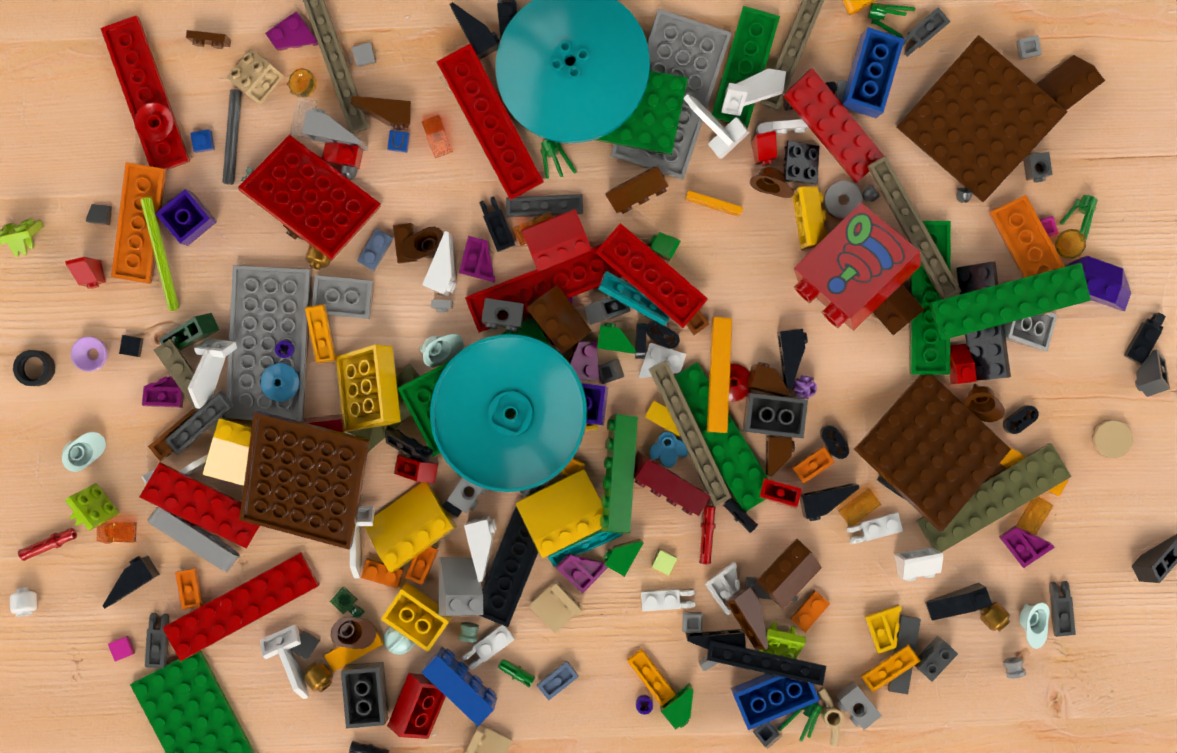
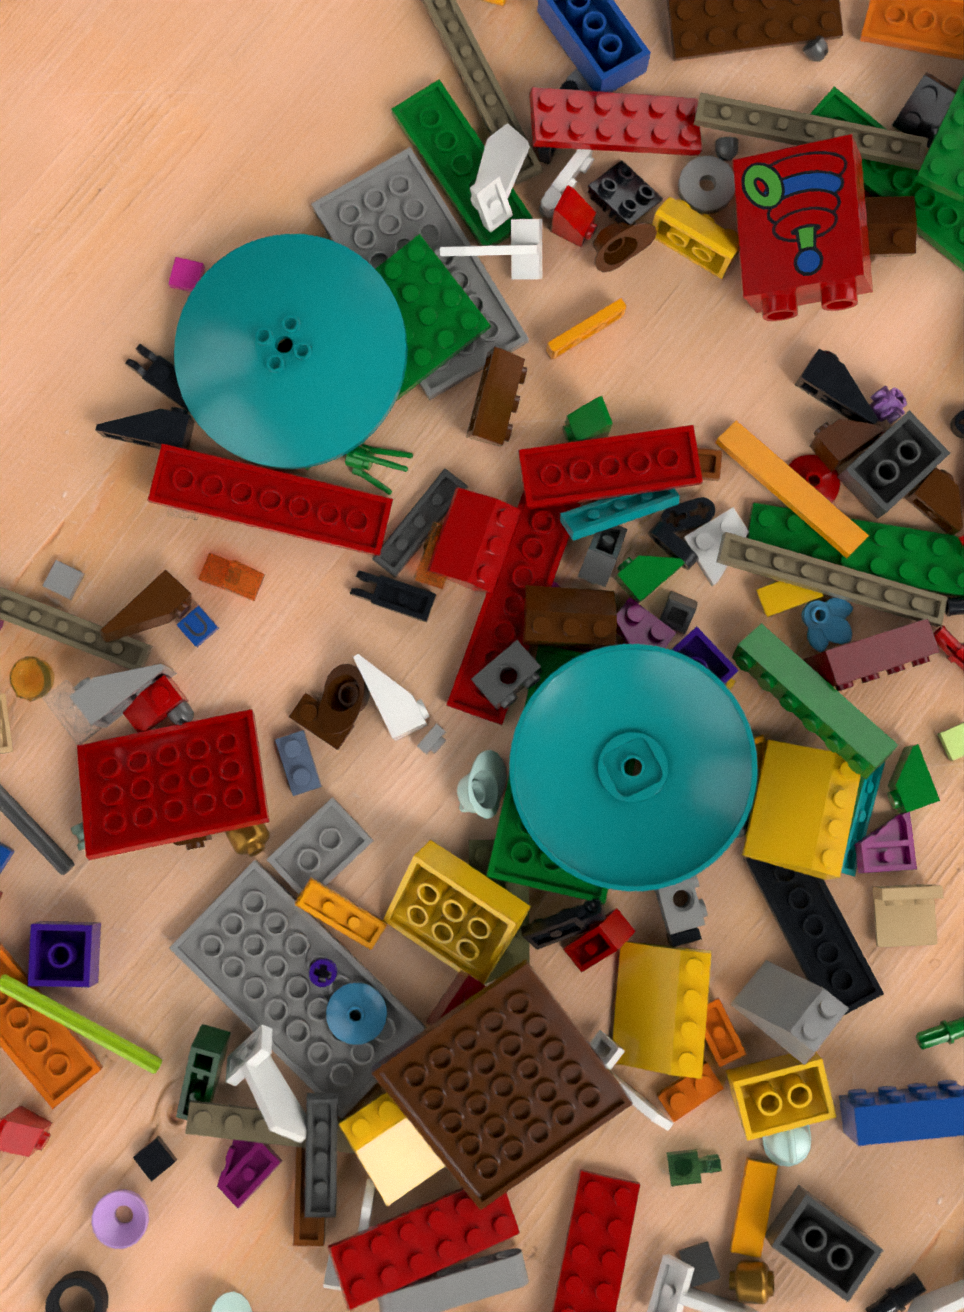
camera: 55 degrees left, 5 degrees down
reddish brown piece [331,617,376,649] -> none
red slope [387,673,446,739] -> none
sand green wheel [458,622,479,643] -> none
magenta wing [459,236,495,283] -> none
white hinge [462,625,515,670] -> none
white slope [464,515,497,582] -> none

